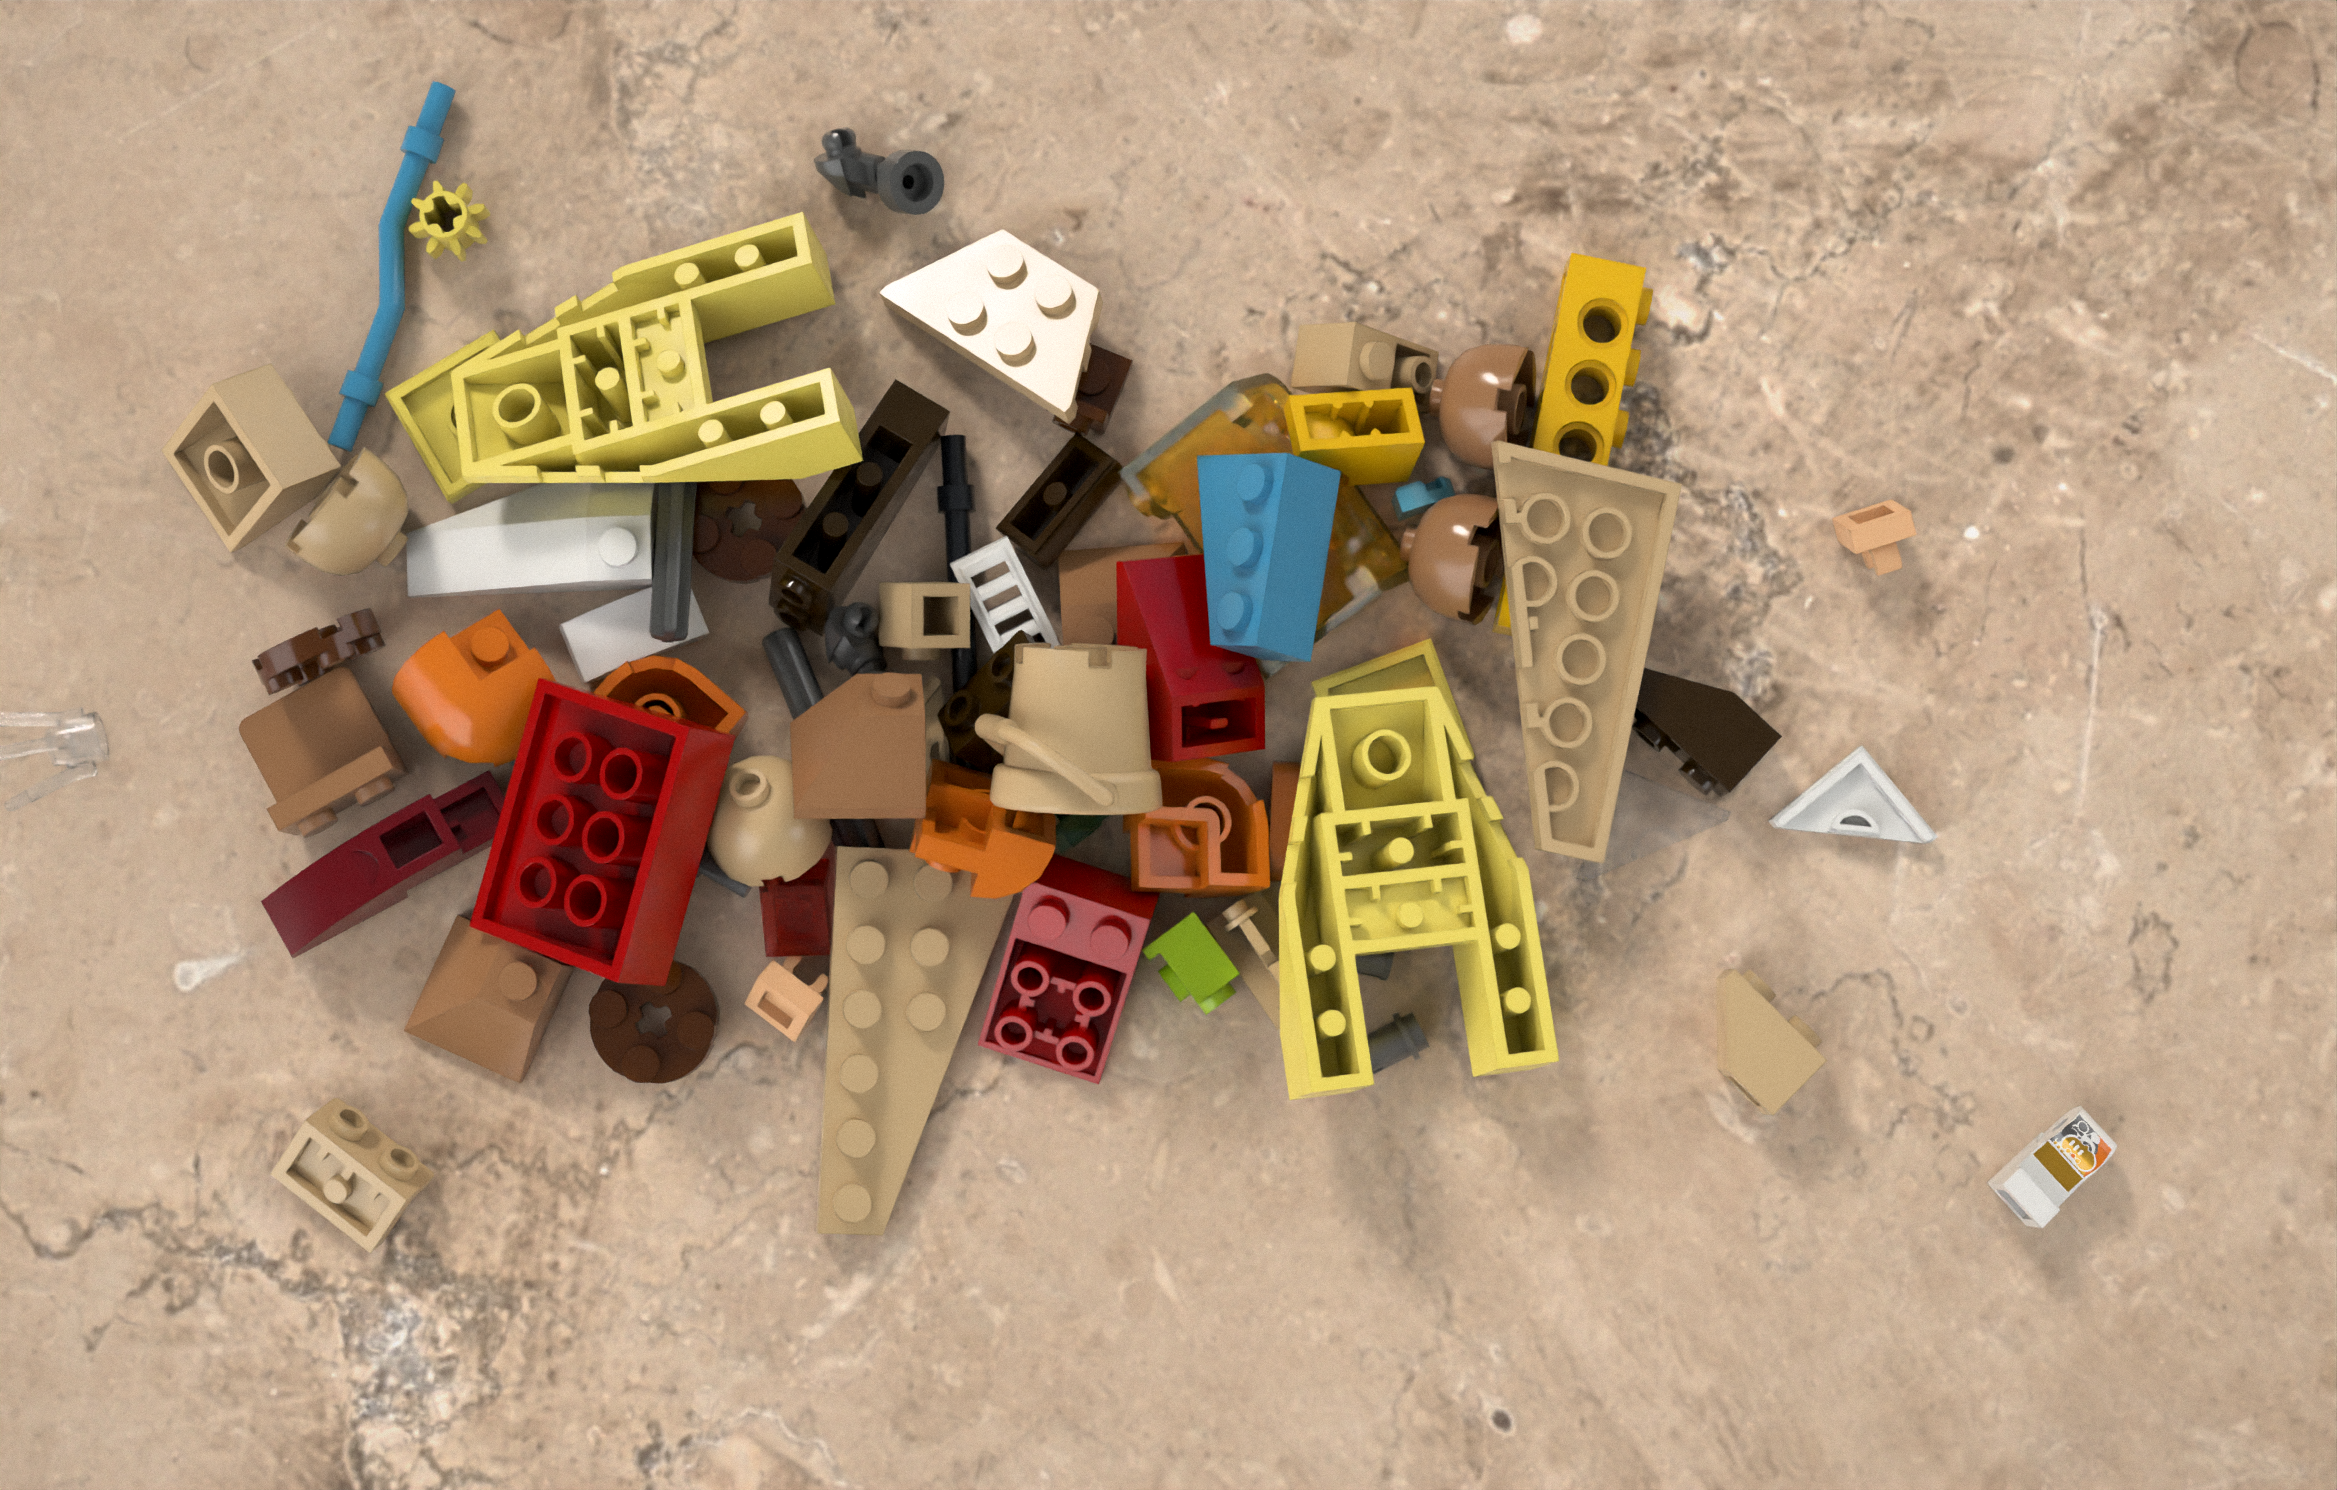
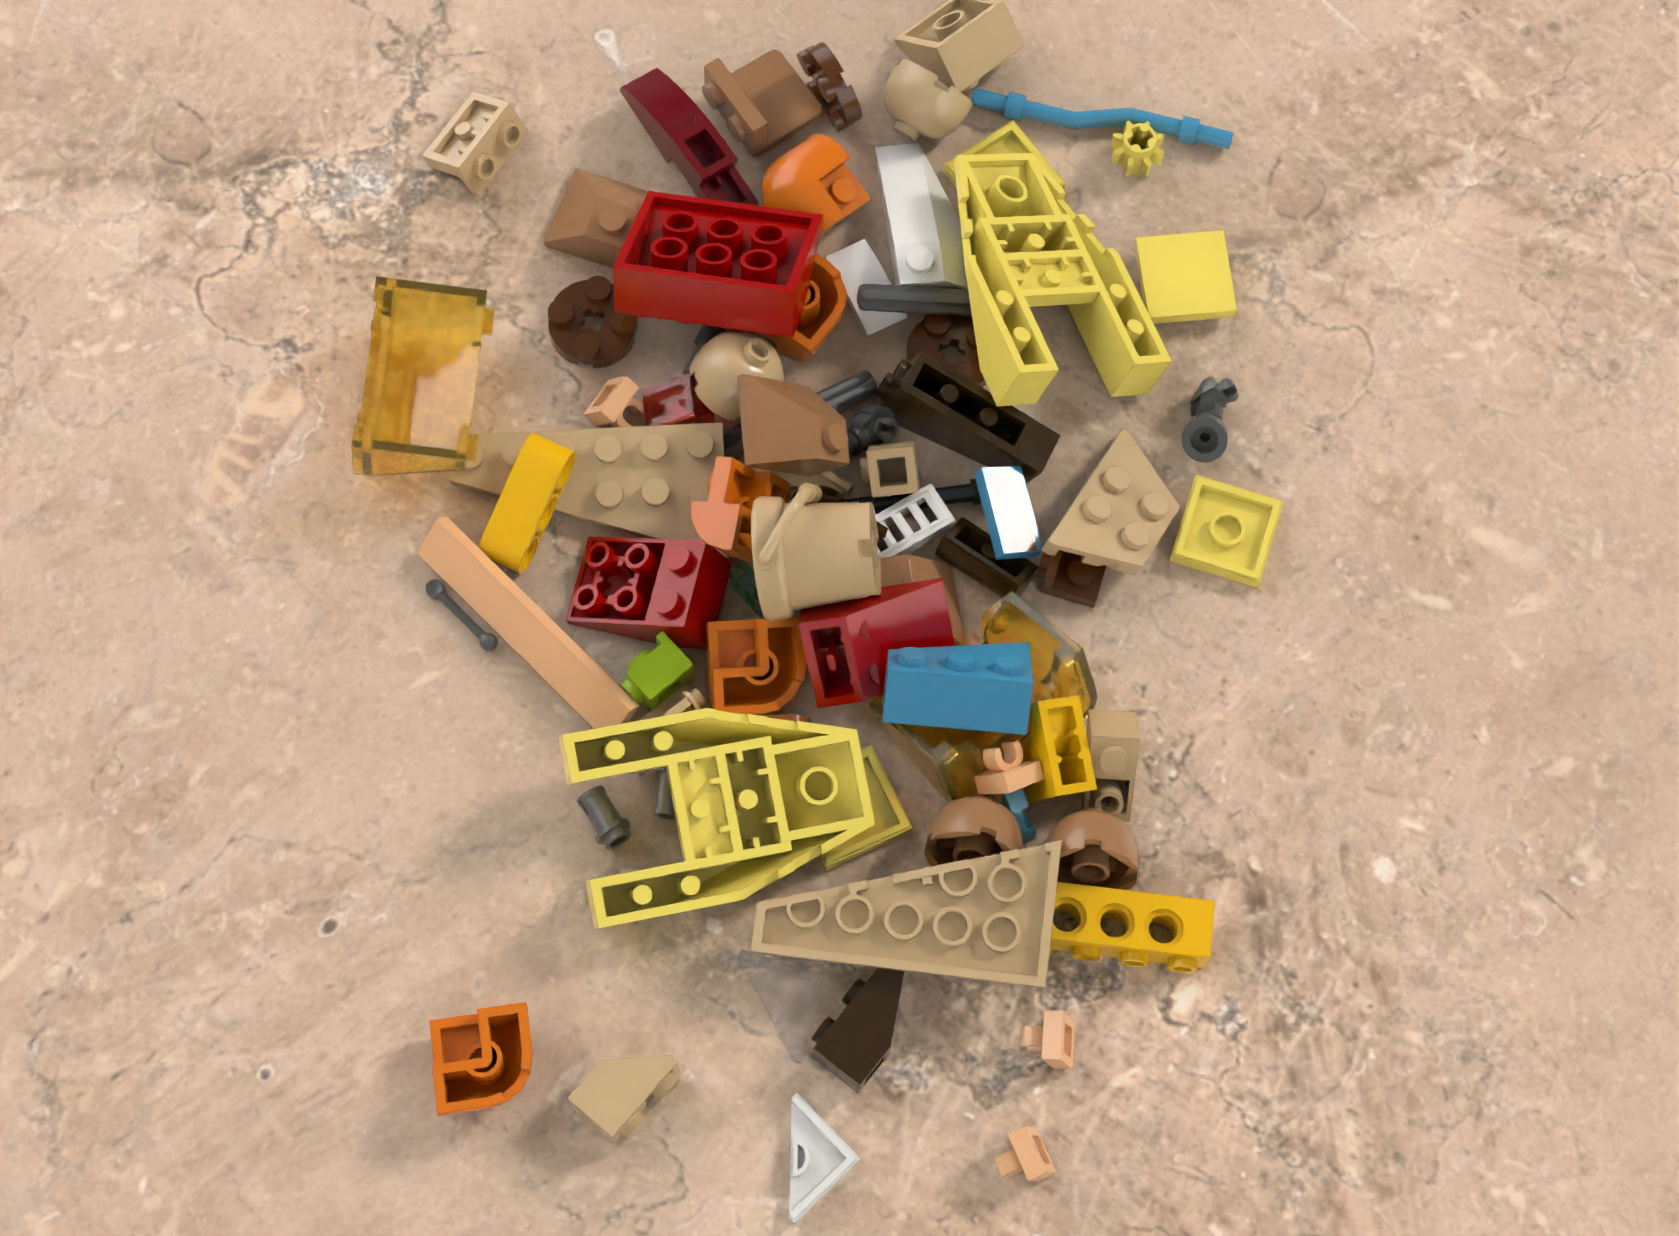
camera: 80 degrees right, 15 degrees down
none -> clear yellow windscreen [351,276,495,476]
none -> light nougat tile [416,516,639,729]
none -> dark grey hinge [426,579,498,651]
none -> orange brick [429,1002,533,1116]
none -> yellow beam [479,433,577,574]
none -> tile [974,466,1043,560]
none -> light nougat tile [974,741,1044,794]
none -> light nougat tile [1021,1010,1075,1069]
none -> light yellow tile [1134,230,1237,324]
none -> light yellow tile [1169,475,1283,588]

